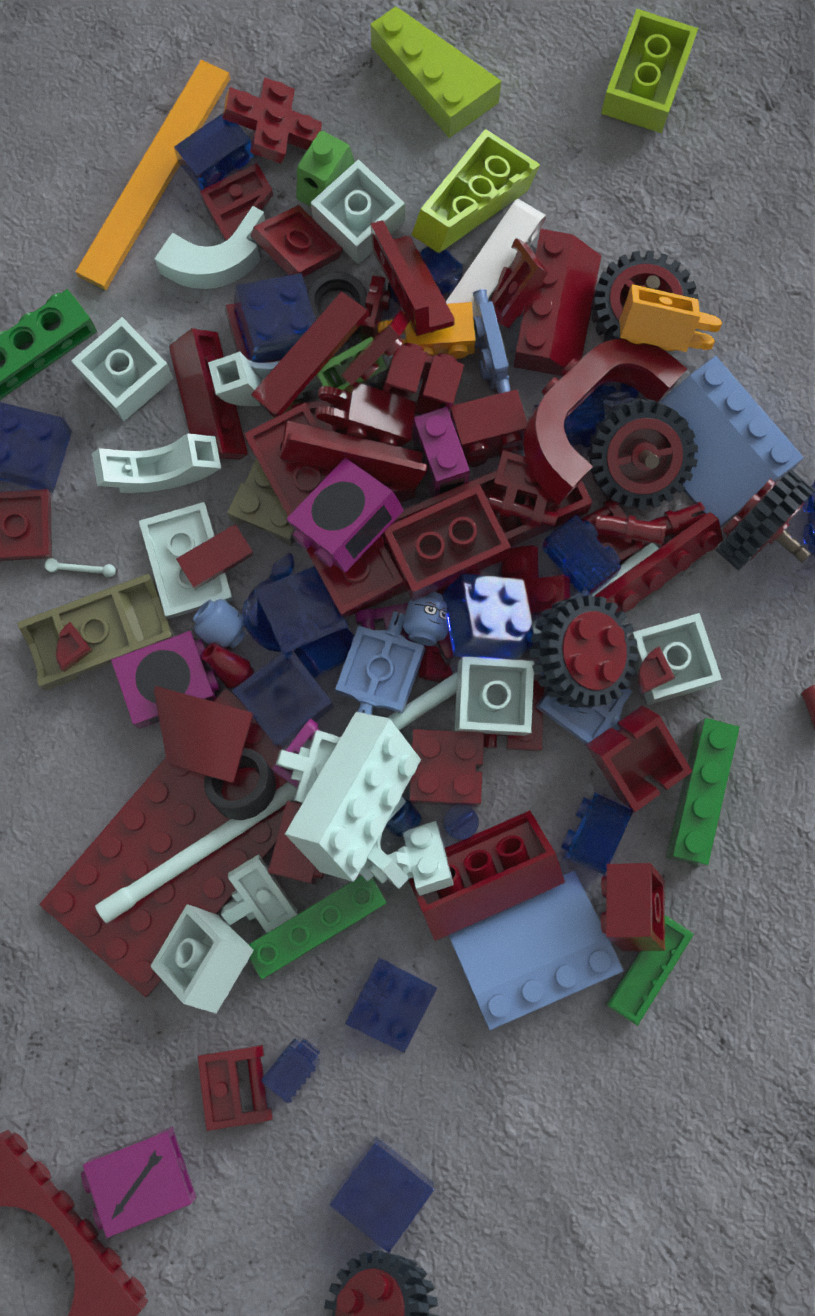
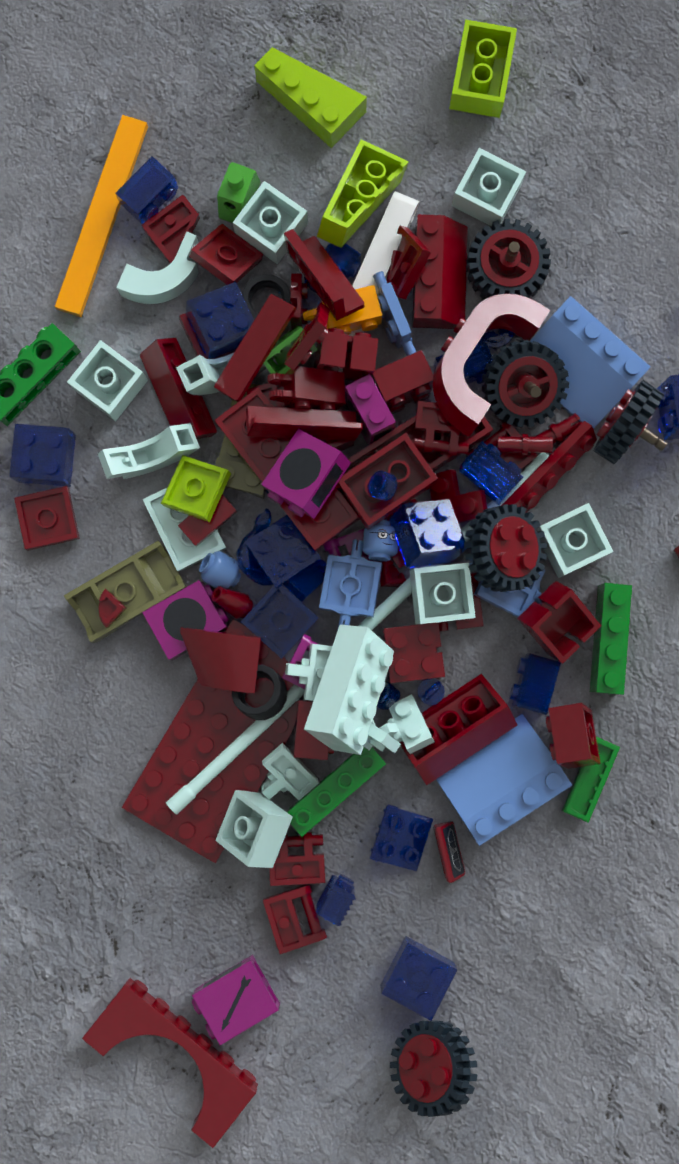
camera: 10 degrees left, 5 degrees up
light aqua hinge [45,558,116,578] -> none
dark red plate [222,77,322,164] -> none
light orange hinge [619,284,722,352] -> none
dark red tile [638,646,675,694] -> none
none -> lime plate [161,455,231,522]
none -> dark red plate [269,832,326,886]
none -> clear blue tile [368,470,397,501]
none -> slope [433,821,465,883]
none -> light aqua brick [452,148,526,226]

